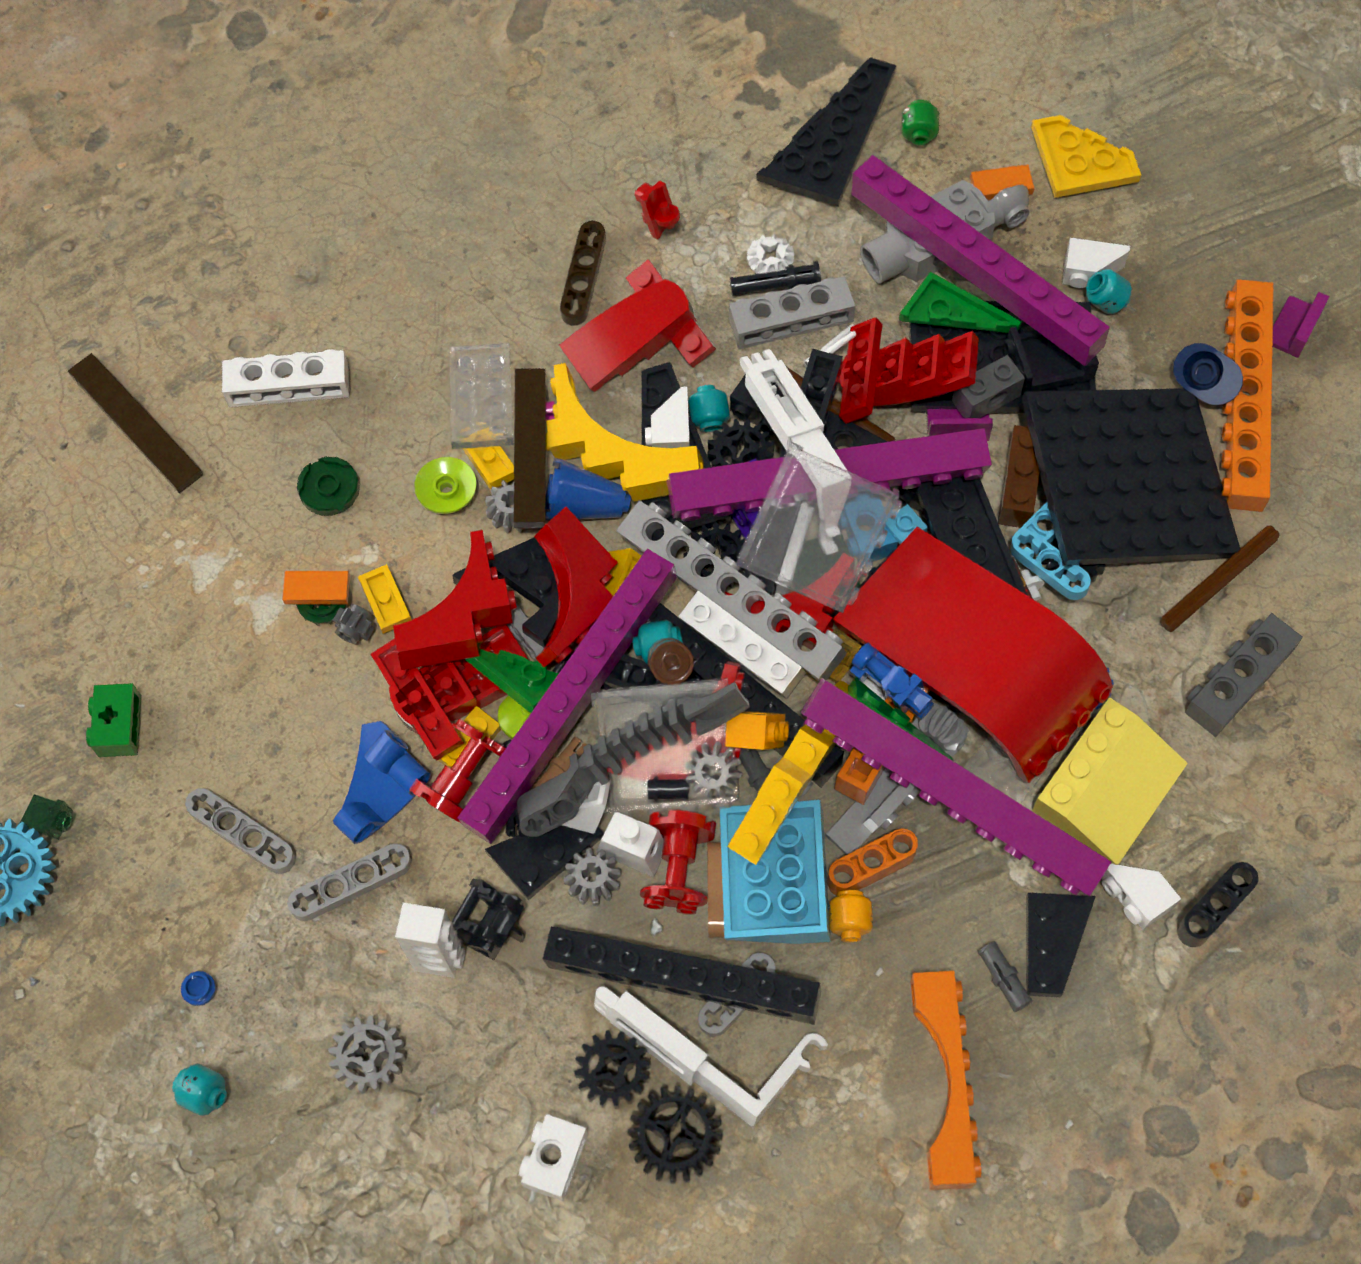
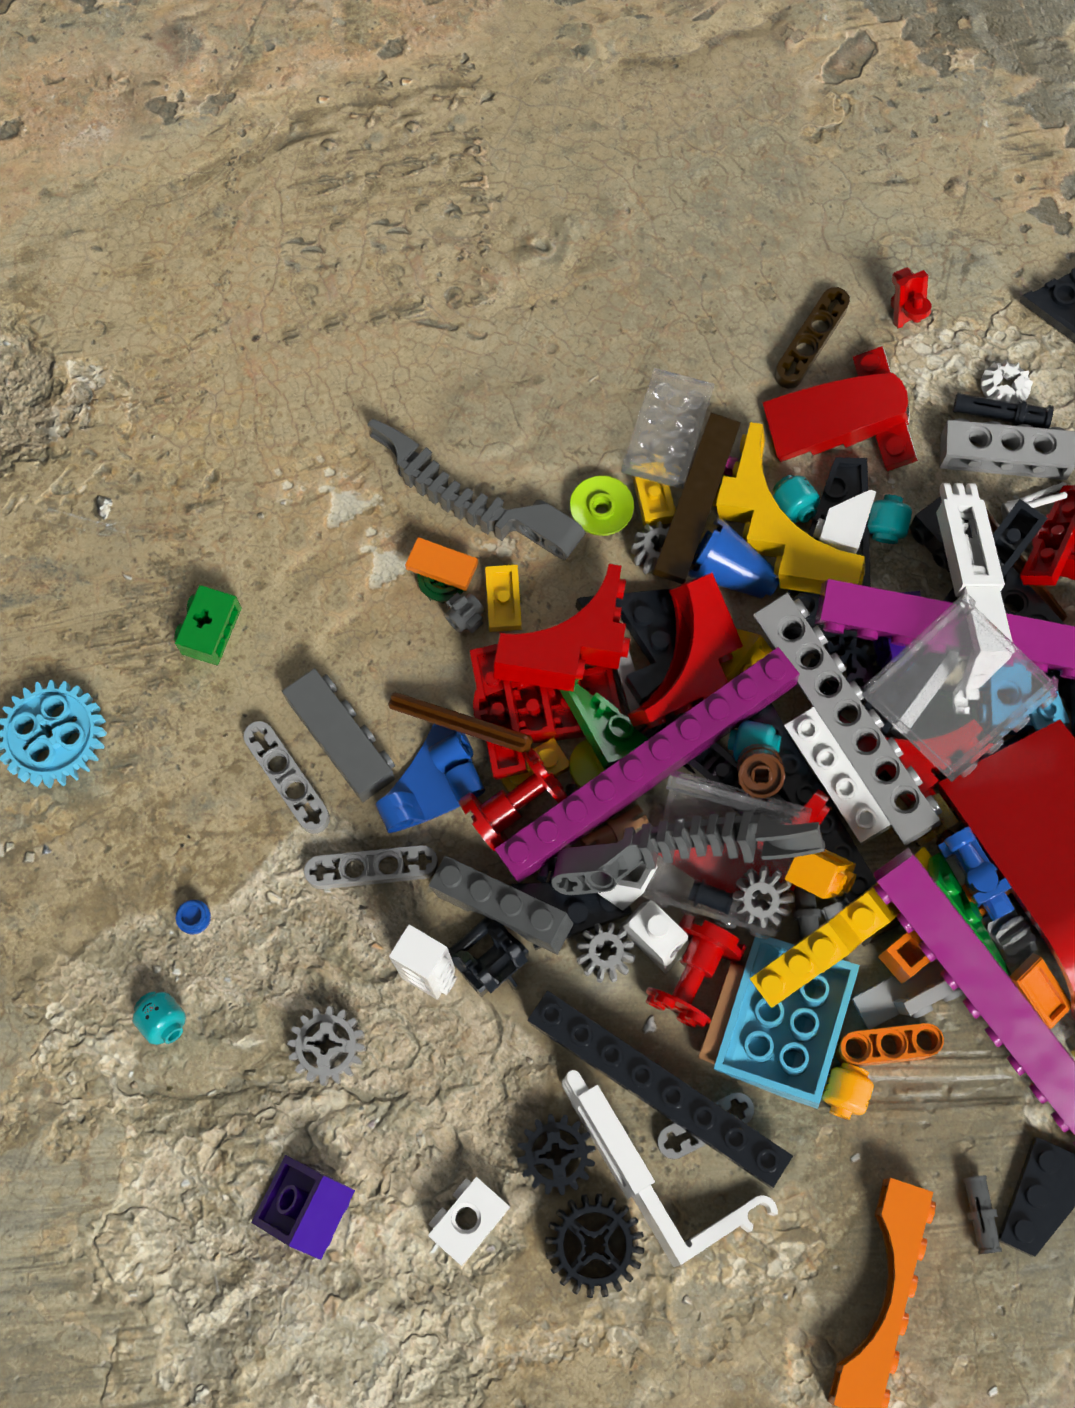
camera: 20 degrees right, 5 degrees up
clear green bracket [20,794,73,840] -> none
dark brown tile [68,353,203,493] -> none
white brick [222,349,350,407] -> none
dark green tile [297,457,360,516] -> none
black gear [707,419,774,467] -> none
none -> dark purple slope [251,1155,355,1260]
none -> dark grey brick [282,668,395,803]
none -> dark grey piece [368,419,586,560]
none -> reddish brown axle [388,692,533,753]
none -> dark grey arch [429,856,573,955]
none -> teal head [772,475,820,523]
none -> orange tile [1009,953,1071,1030]

